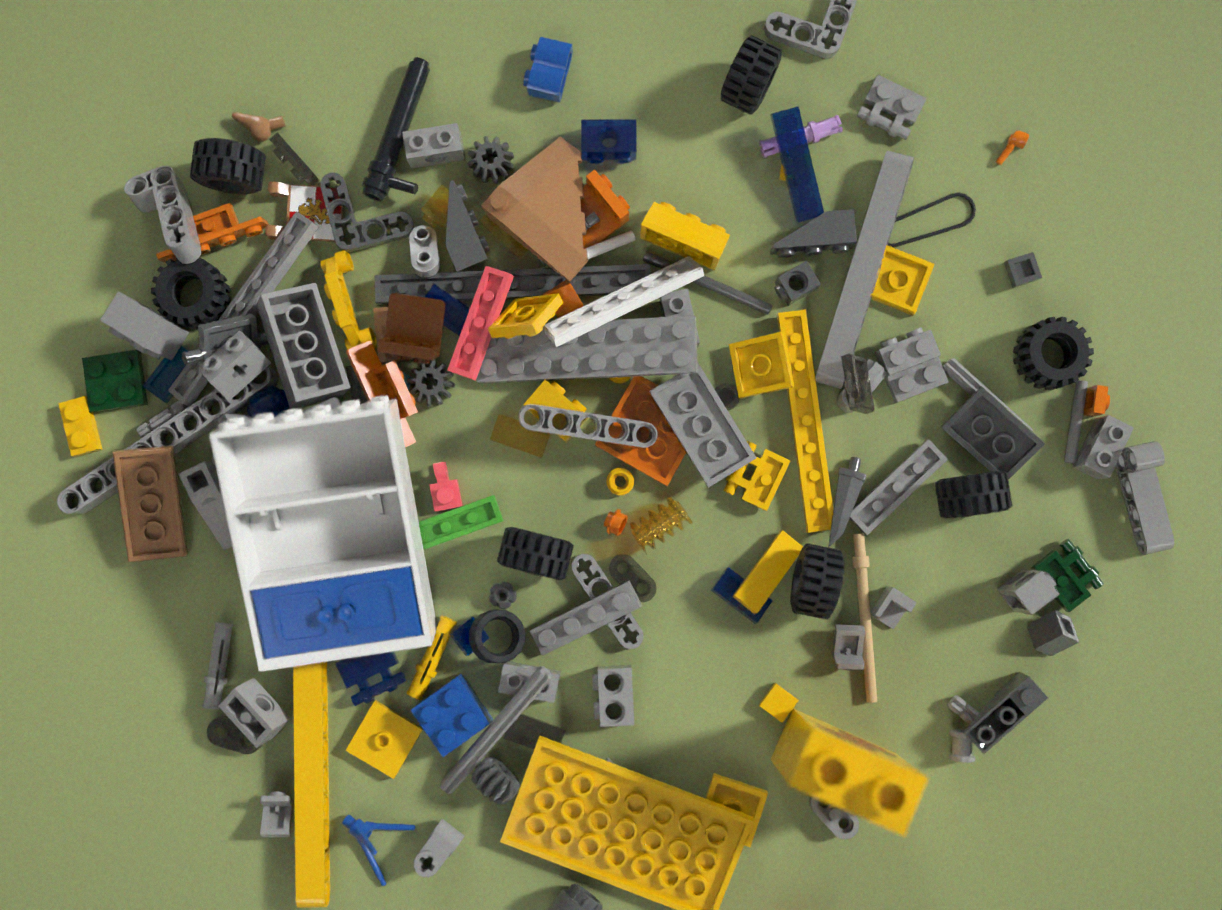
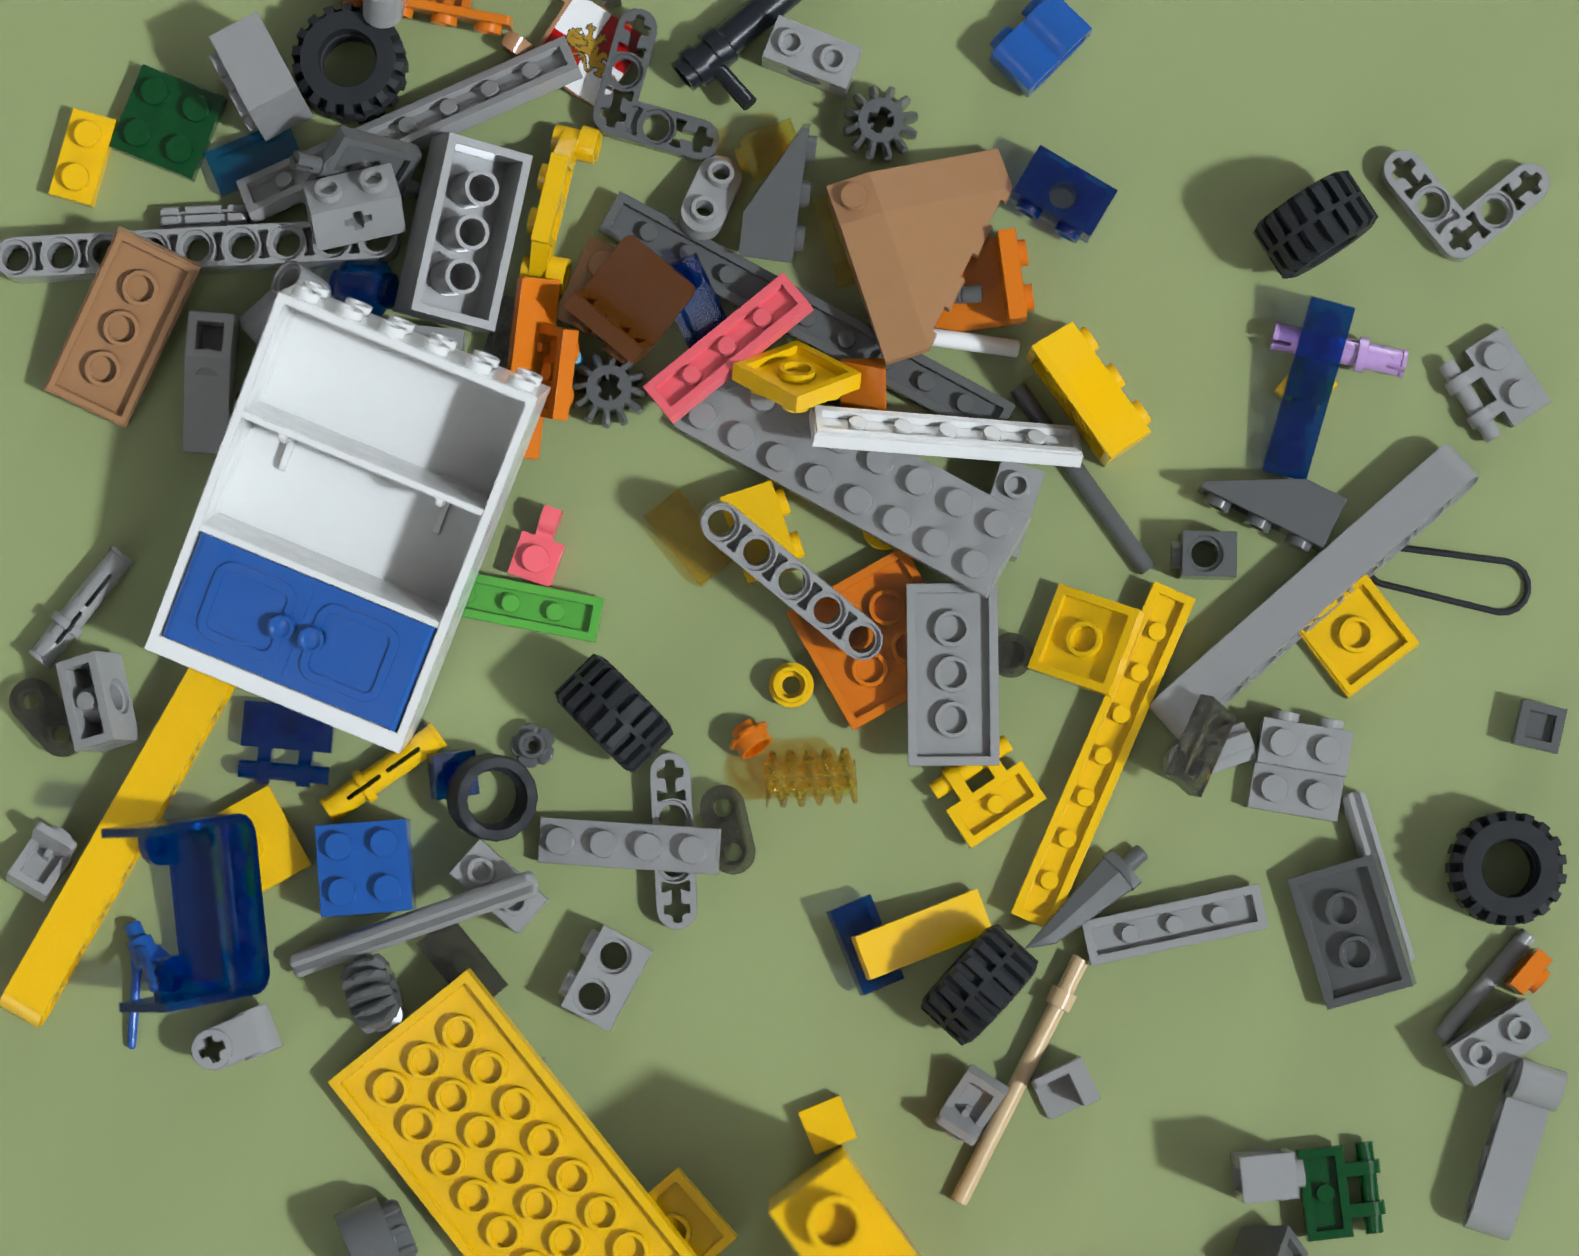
camera: 25 degrees right, 0 degrees up
black tyre [935,471,1013,519] -> none
none -> clear blue windscreen [101,813,270,1013]

